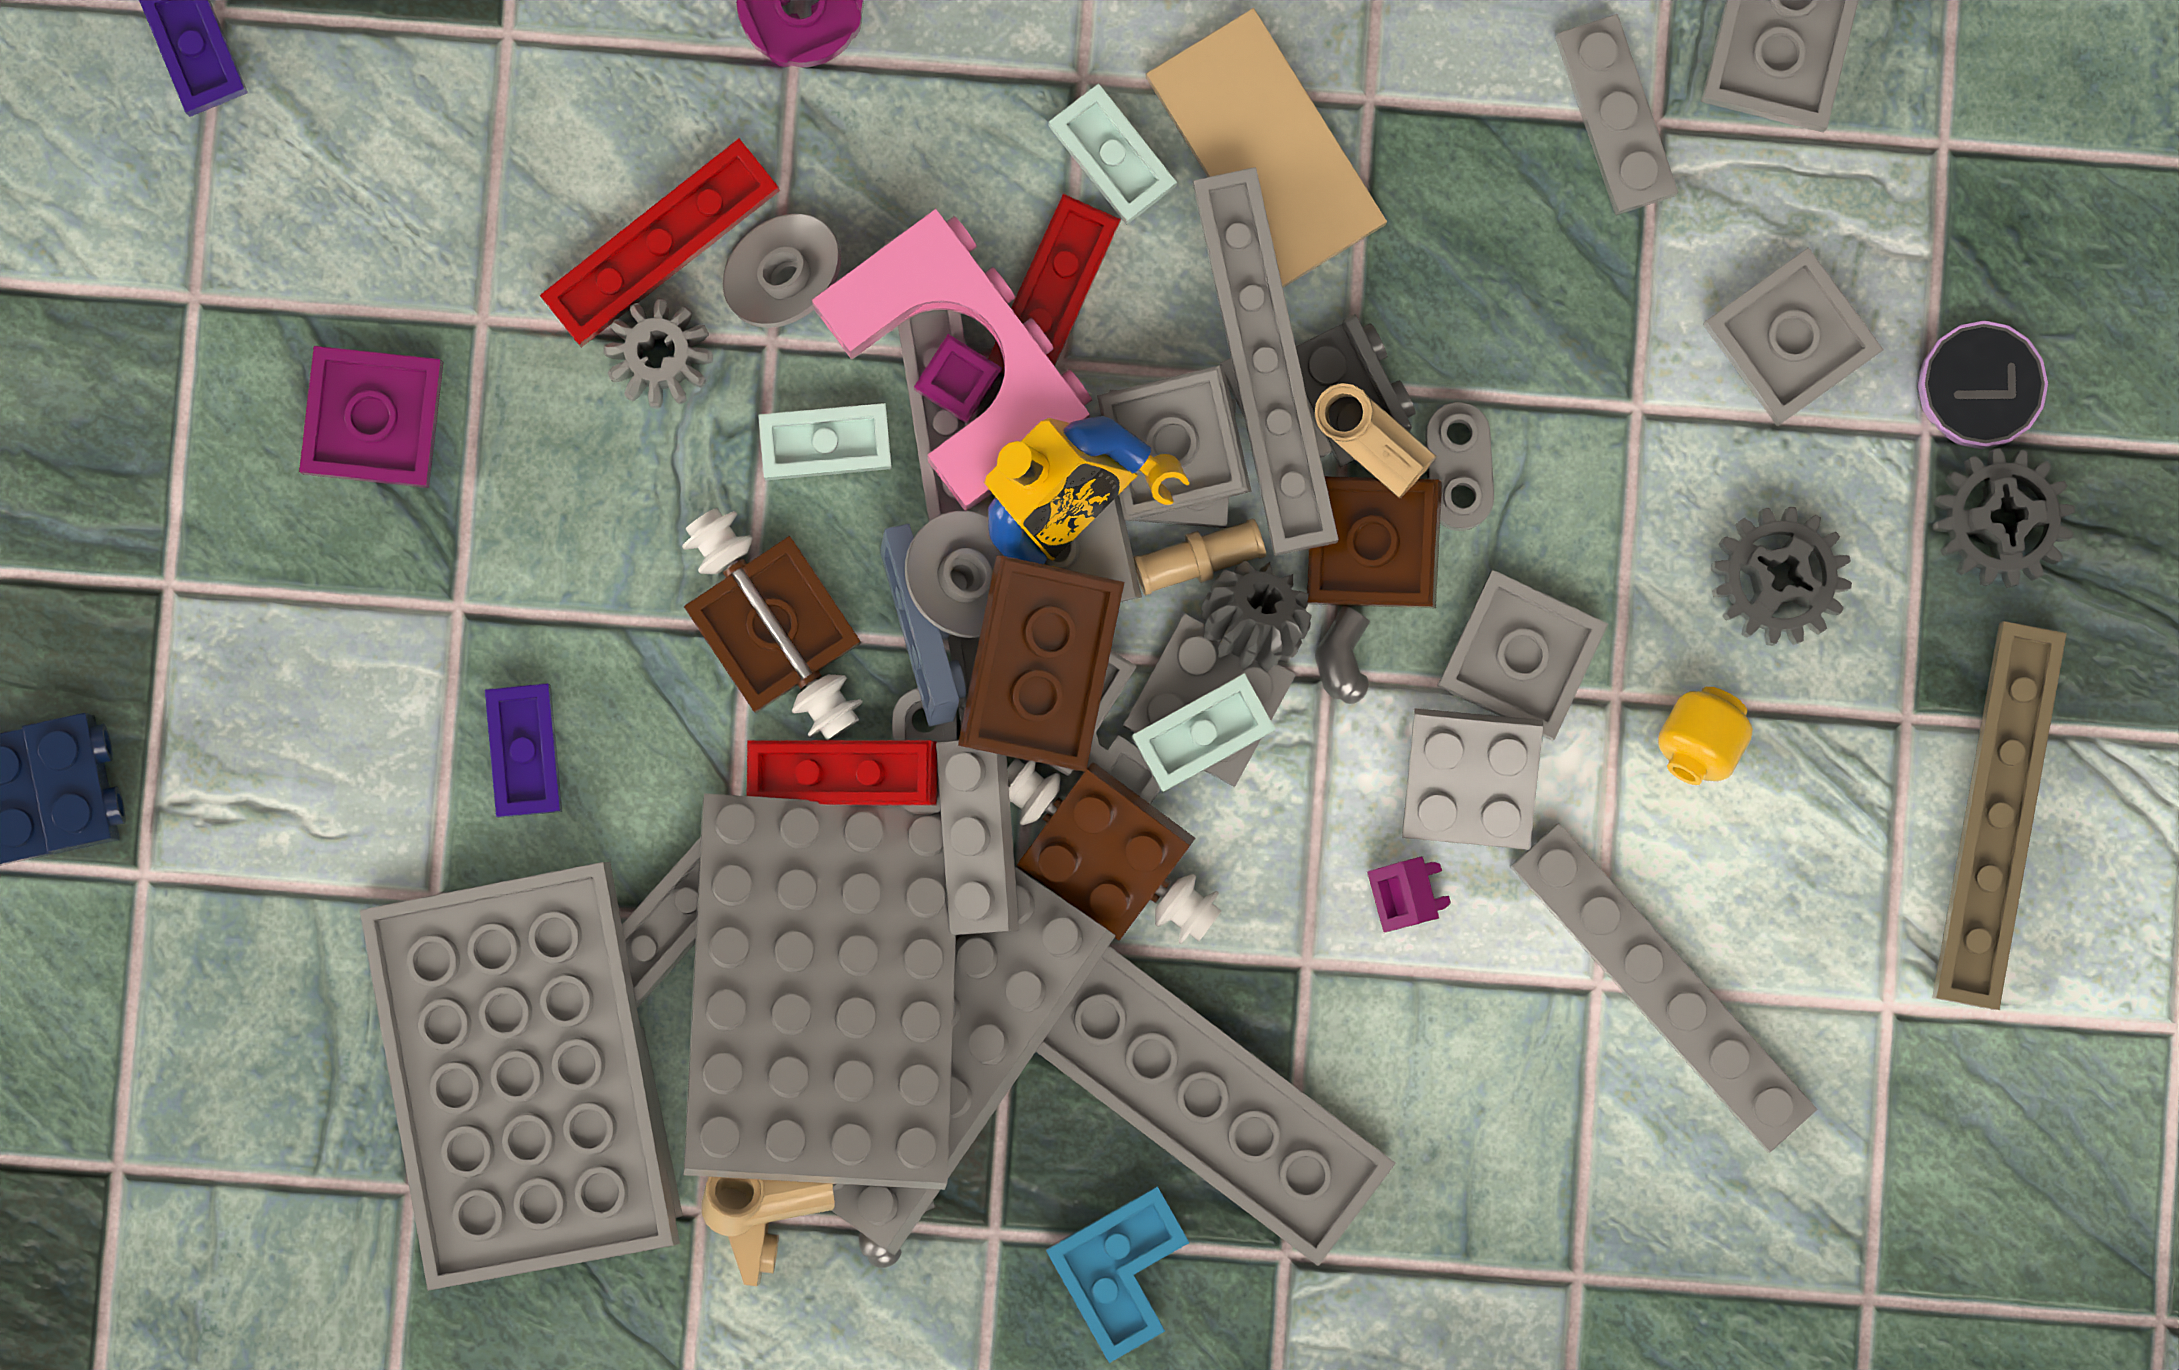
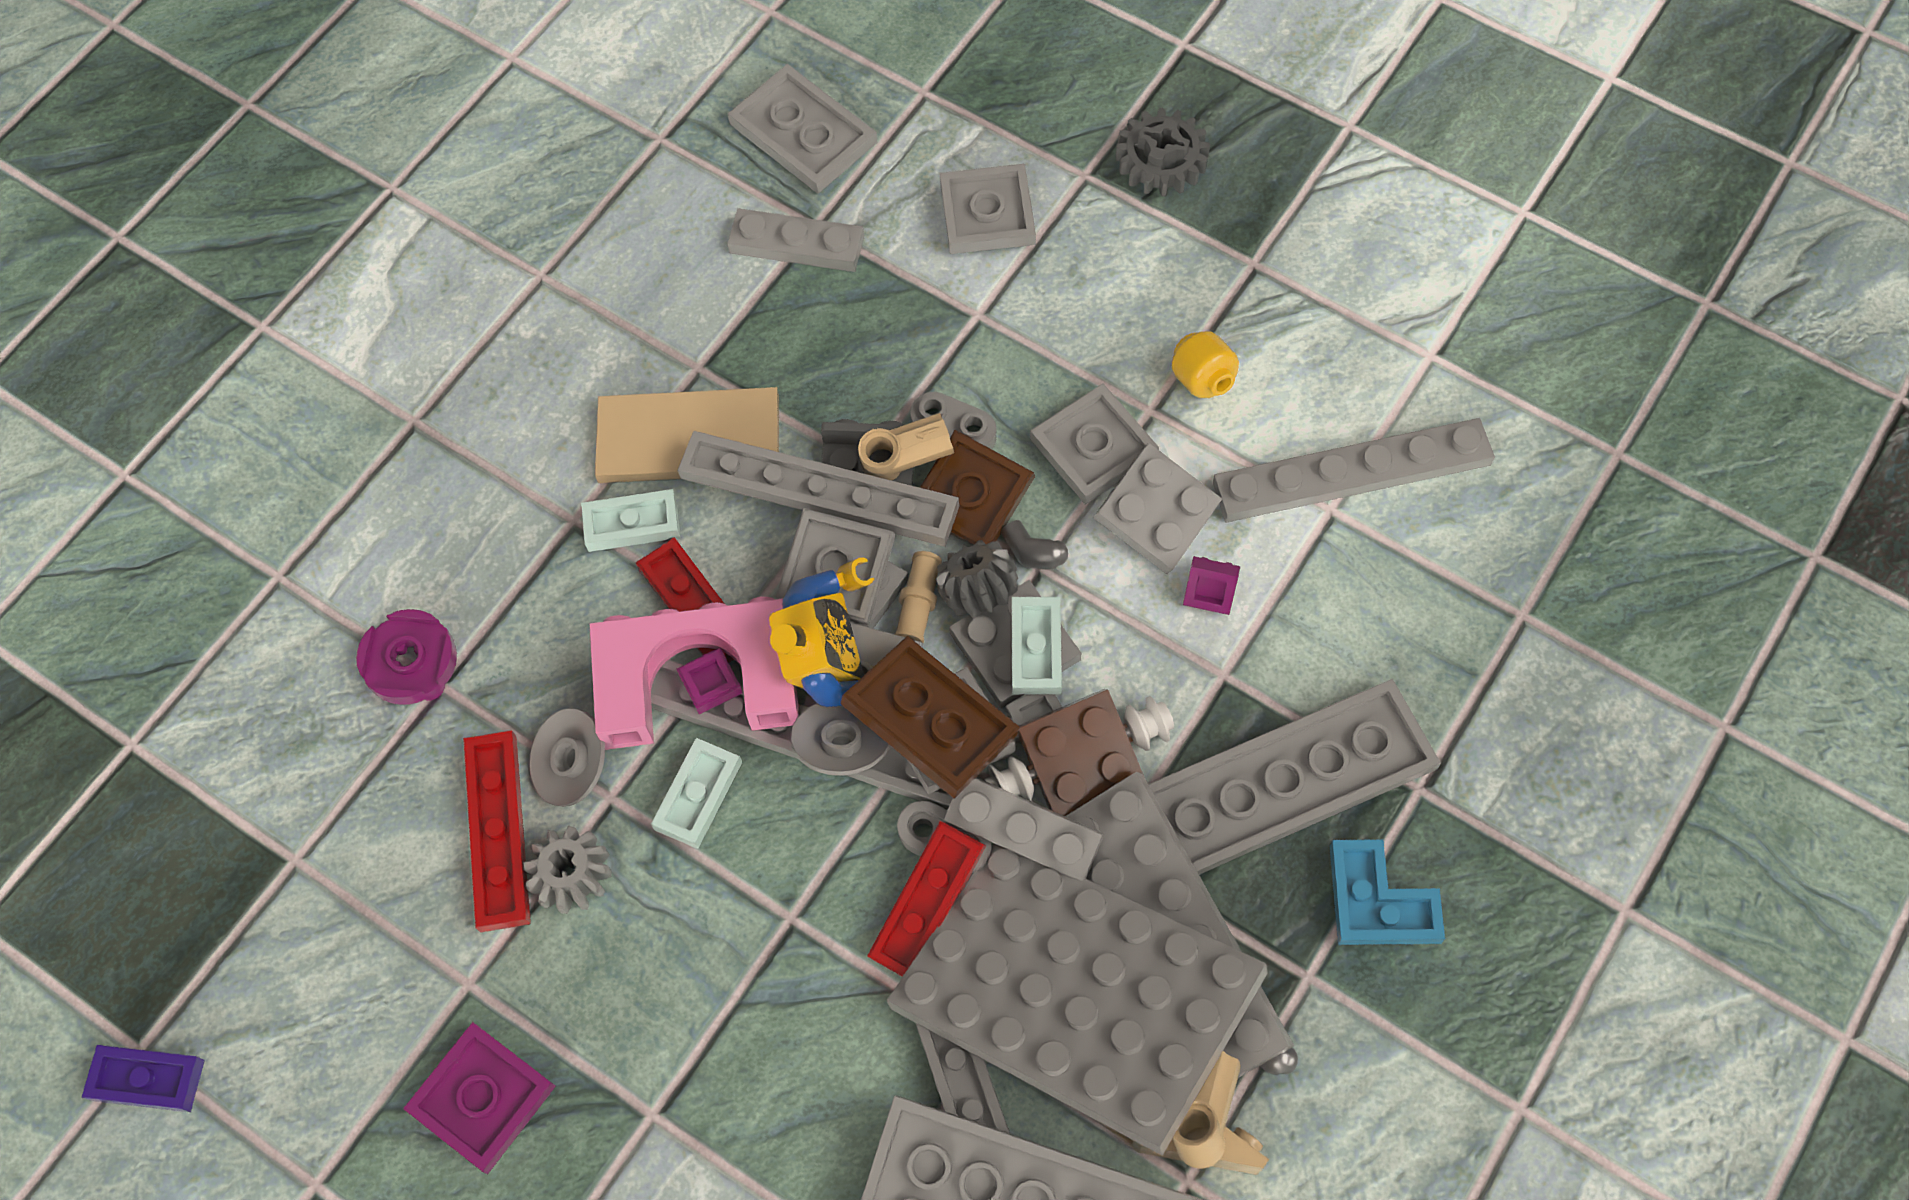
camera: 50 degrees left, 20 degrees down
dark purple plate [485,683,562,818] -> none
reddish brown plate [682,508,863,740] -> none
sand blue plate [880,524,966,727] -> none
dark grey gear [1711,507,1852,646] -> none
black tile [1918,321,2048,449] -> none
dark tan plate [1932,621,2067,1010] -> none

